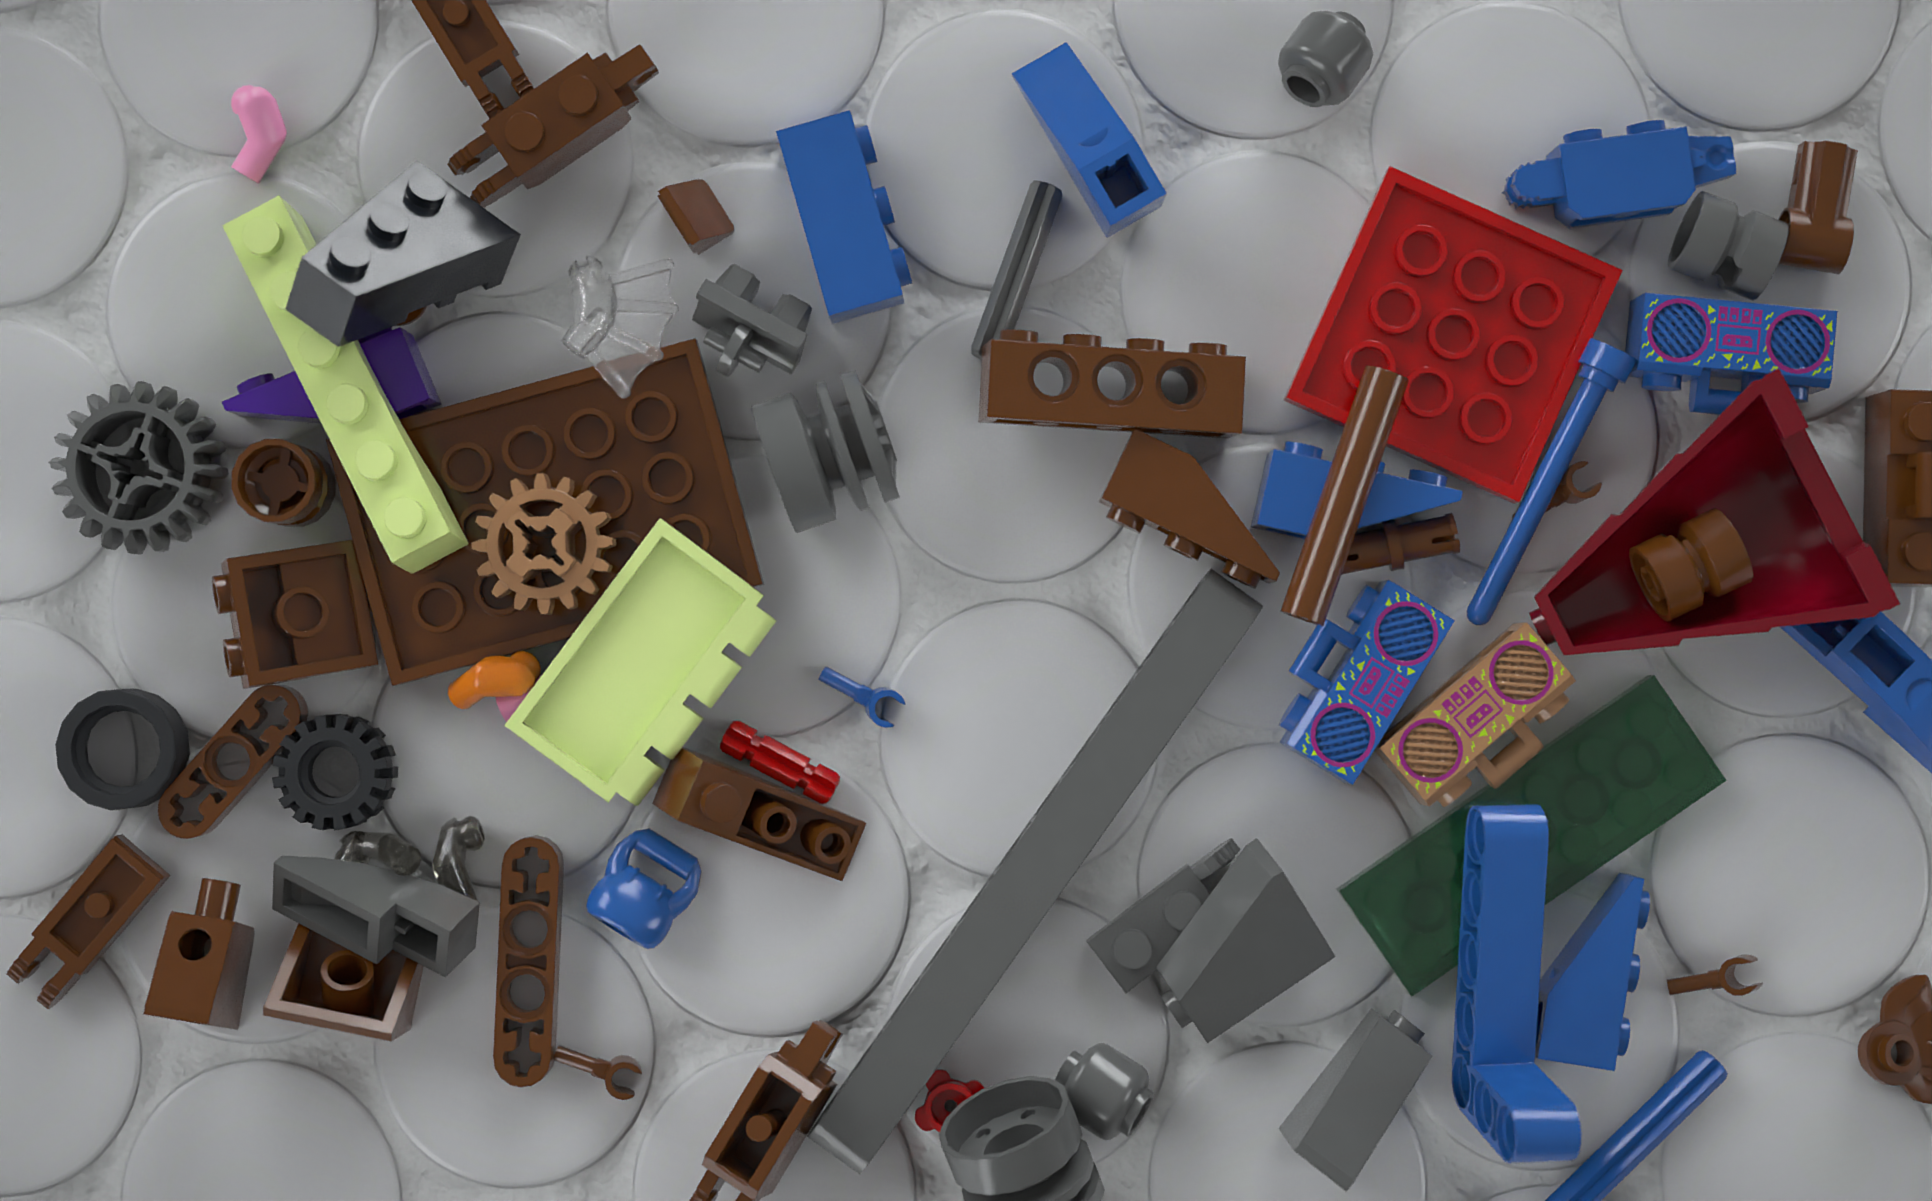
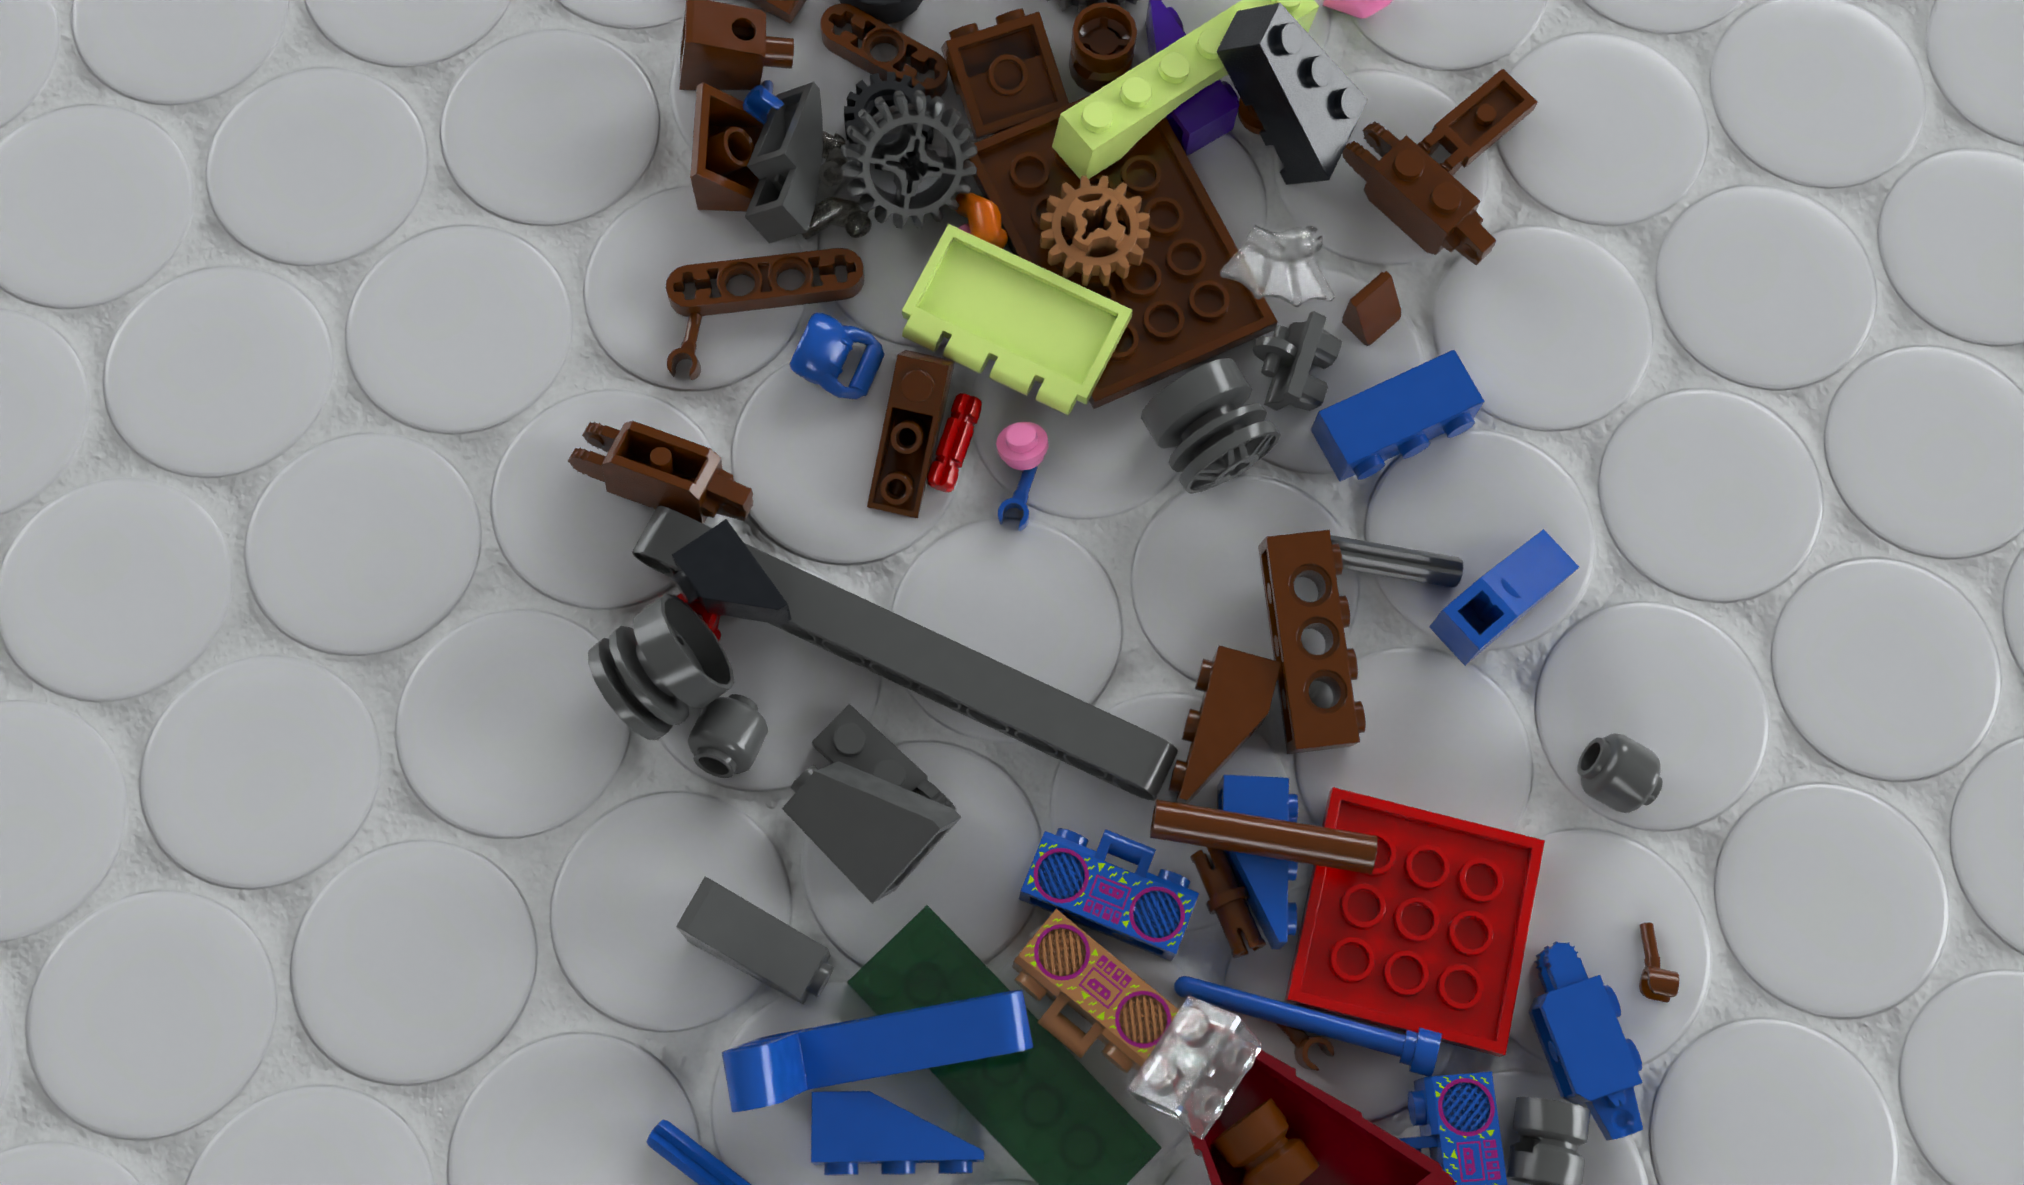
camera: 75 degrees right, 15 degrees down
none -> black slope [672,519,791,625]
none -> blue hand [743,80,783,125]
none -> dark grey gear [841,90,978,229]
none -> bright pink plate [996,422,1049,470]
none -> clear bracket [1127,996,1262,1139]
none -> reddish brown hand [1639,922,1679,1003]

